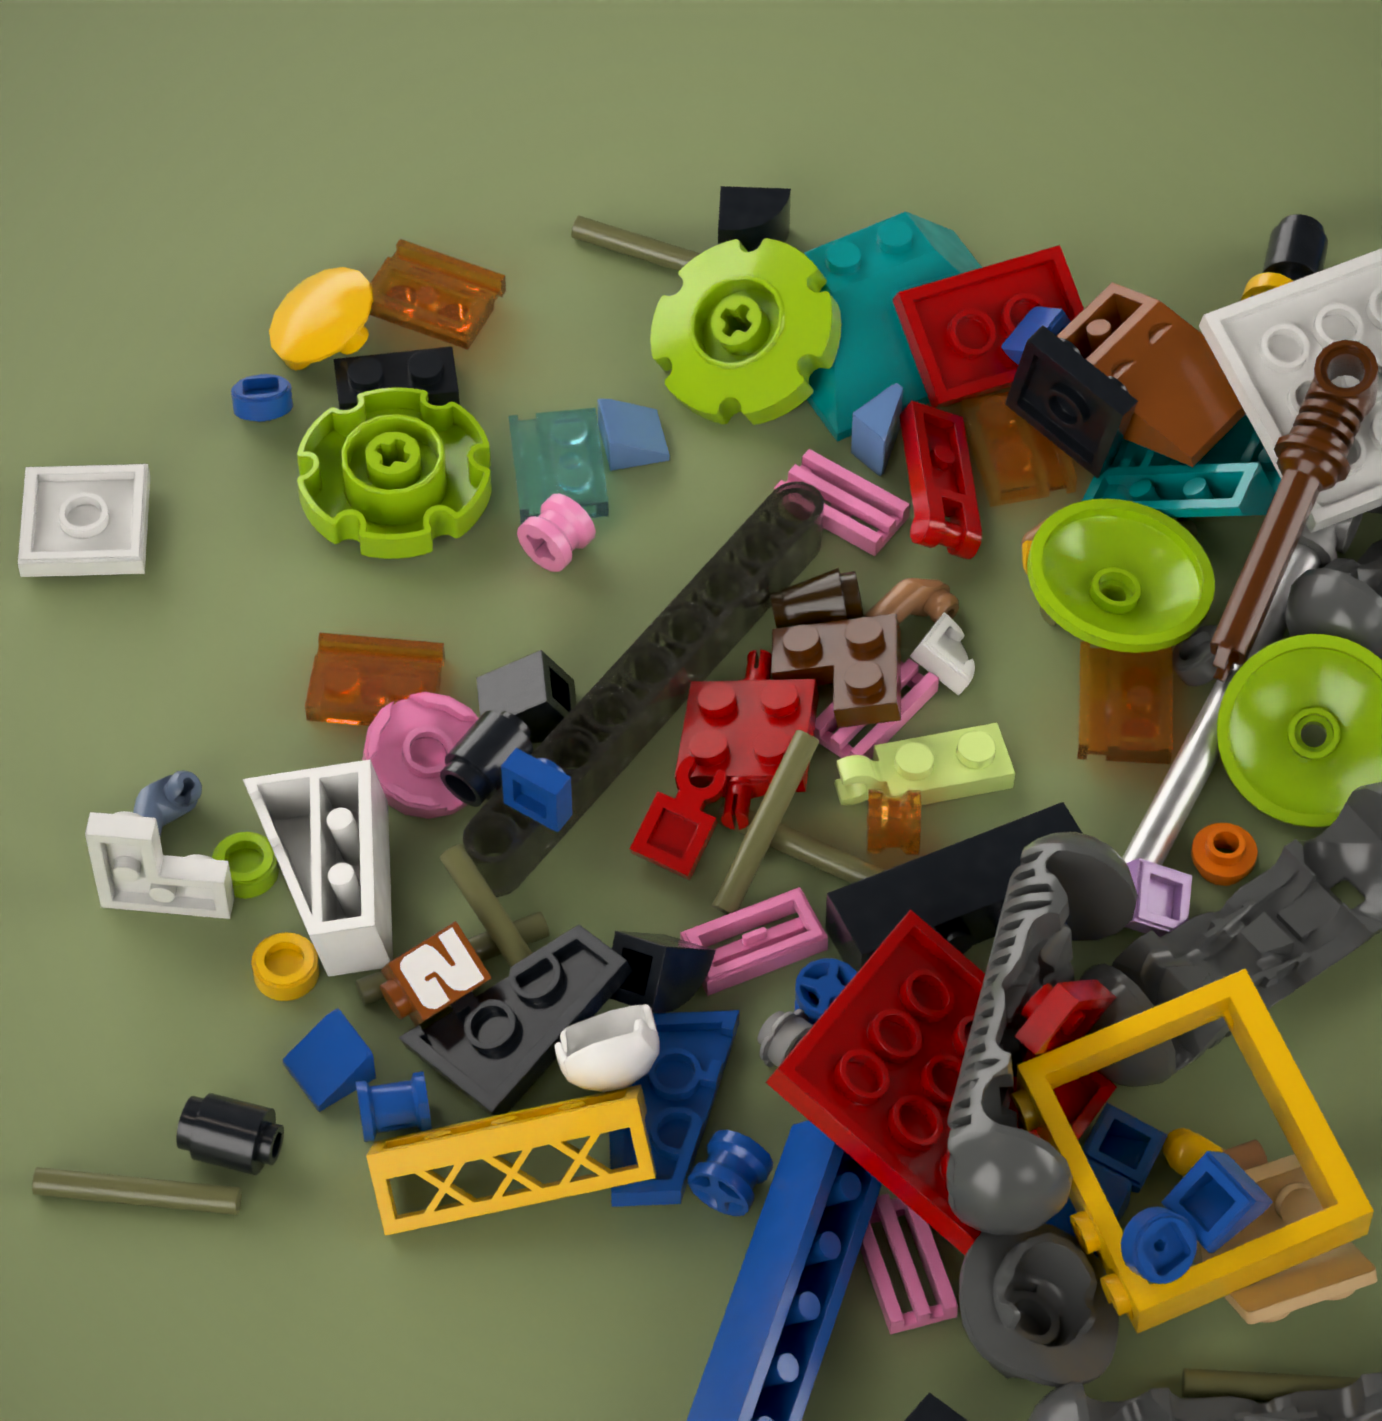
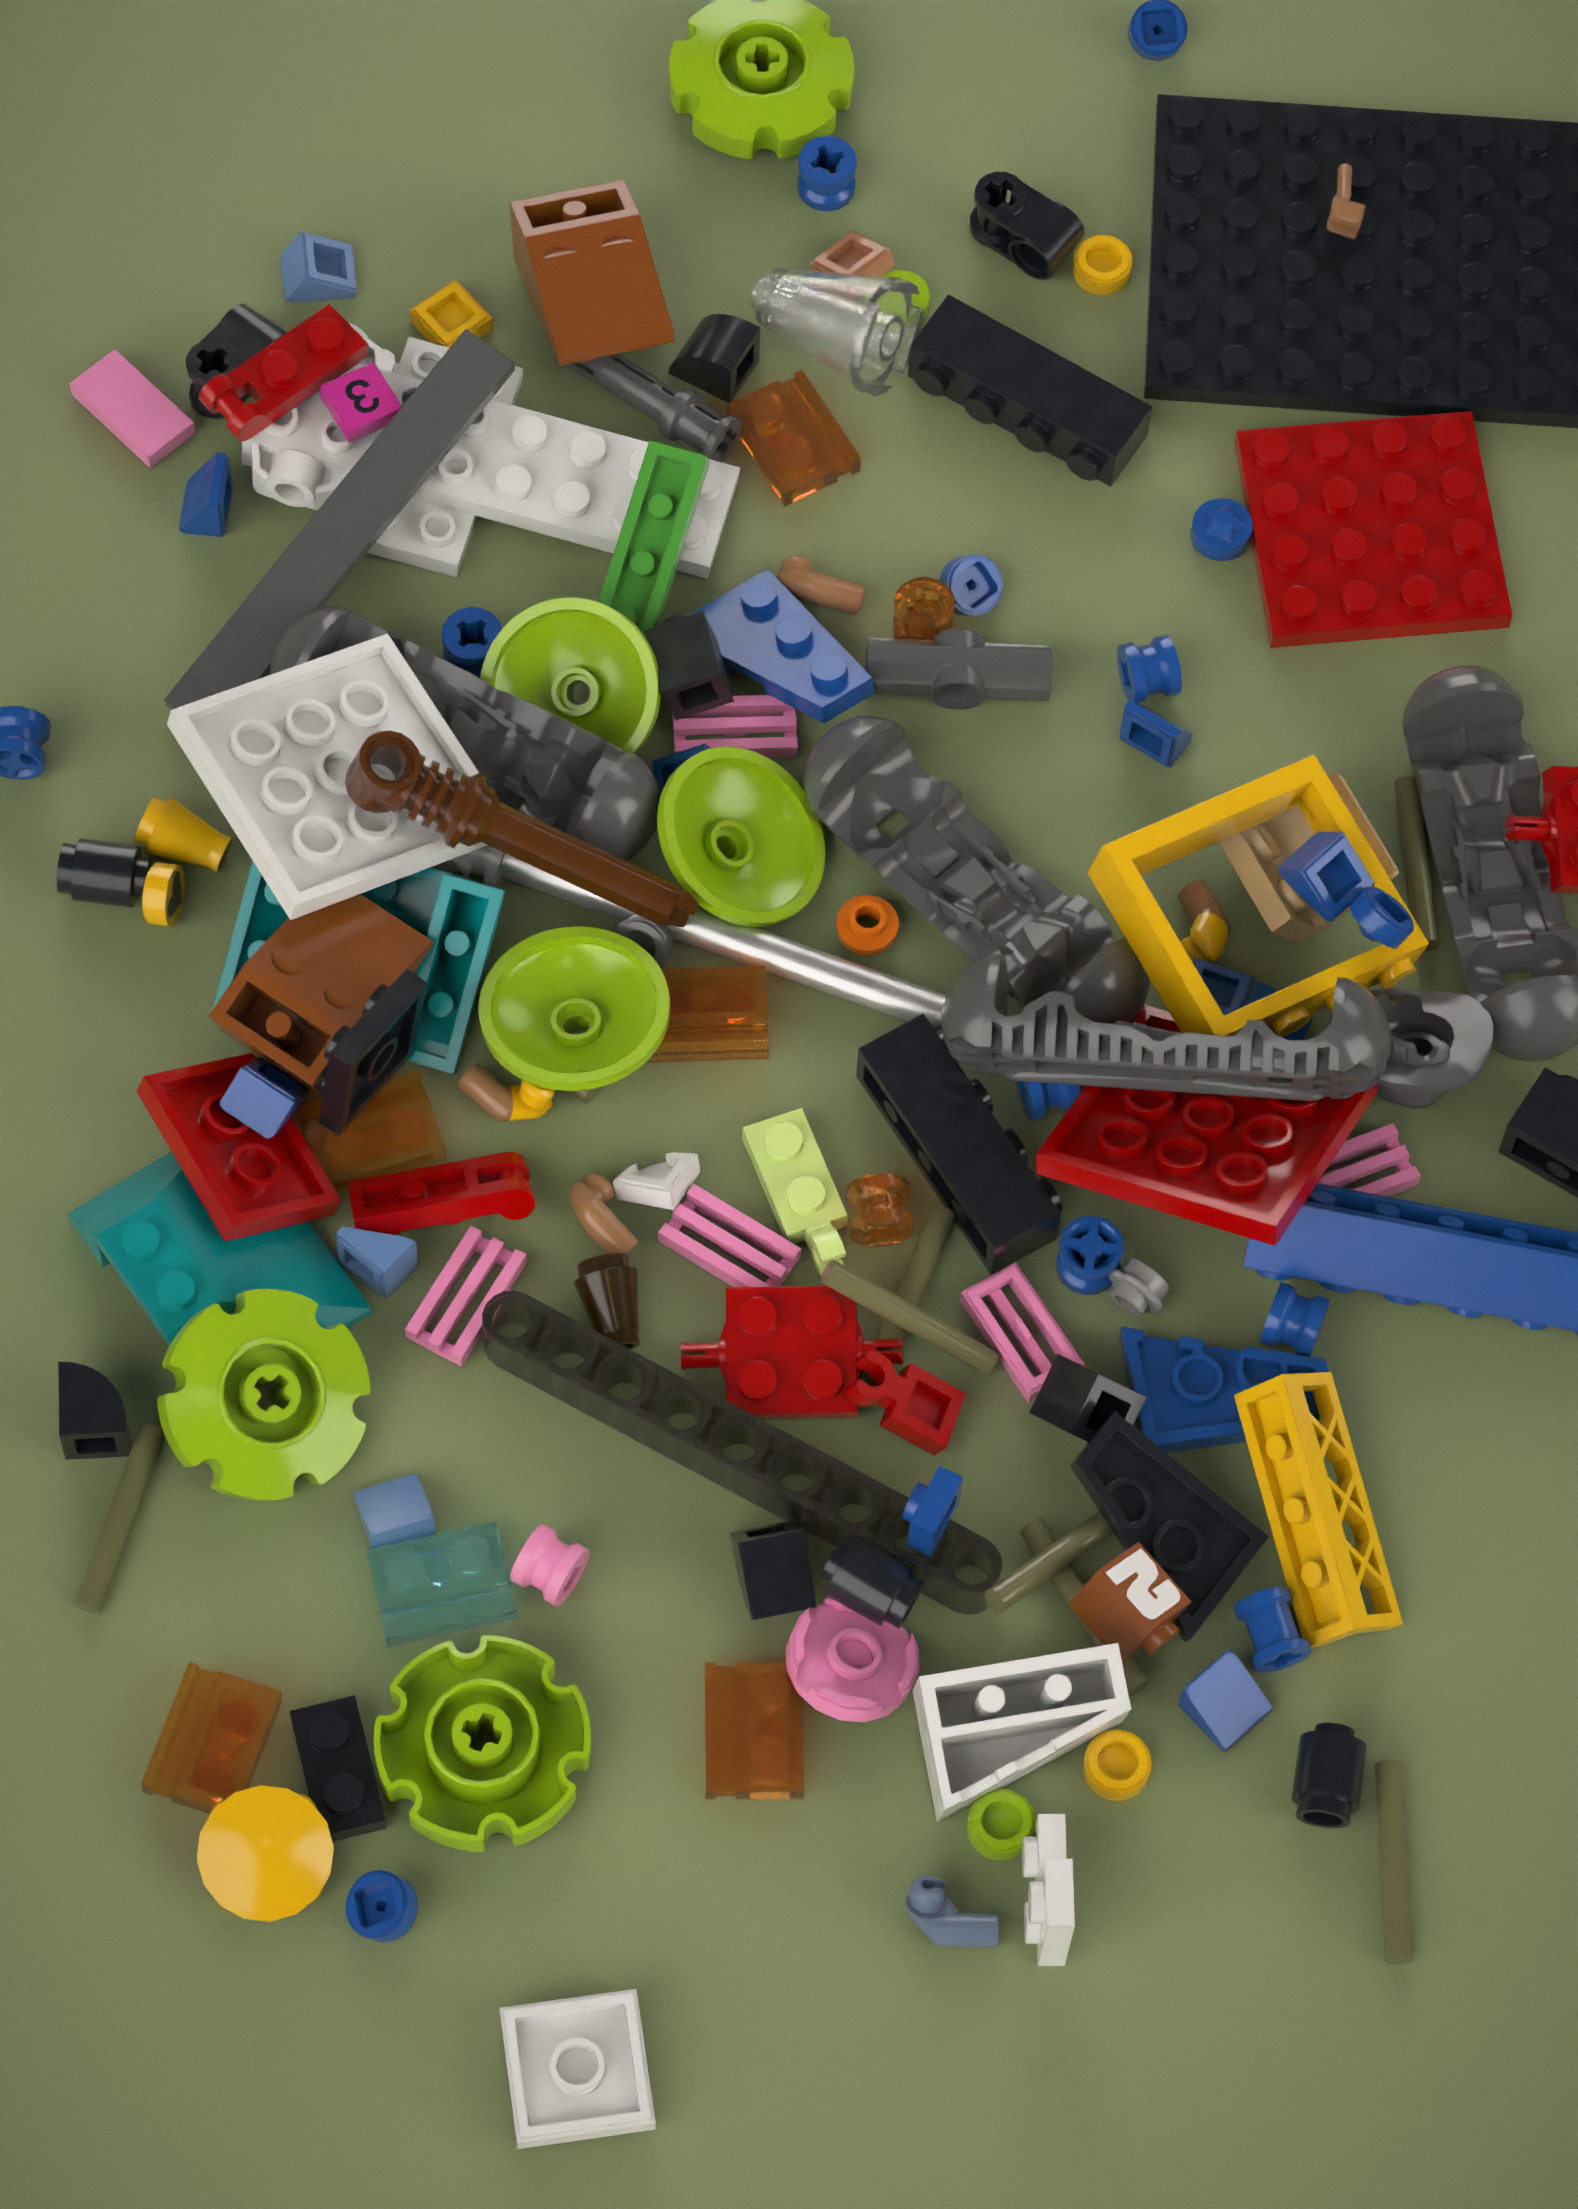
camera: 100 degrees left, 10 degrees up
white hair [555,1004,660,1092] -> none
plate [771,614,901,728] -> none
red plate [1015,979,1116,1055] -> none
lavender tile [1125,858,1192,937] -> none

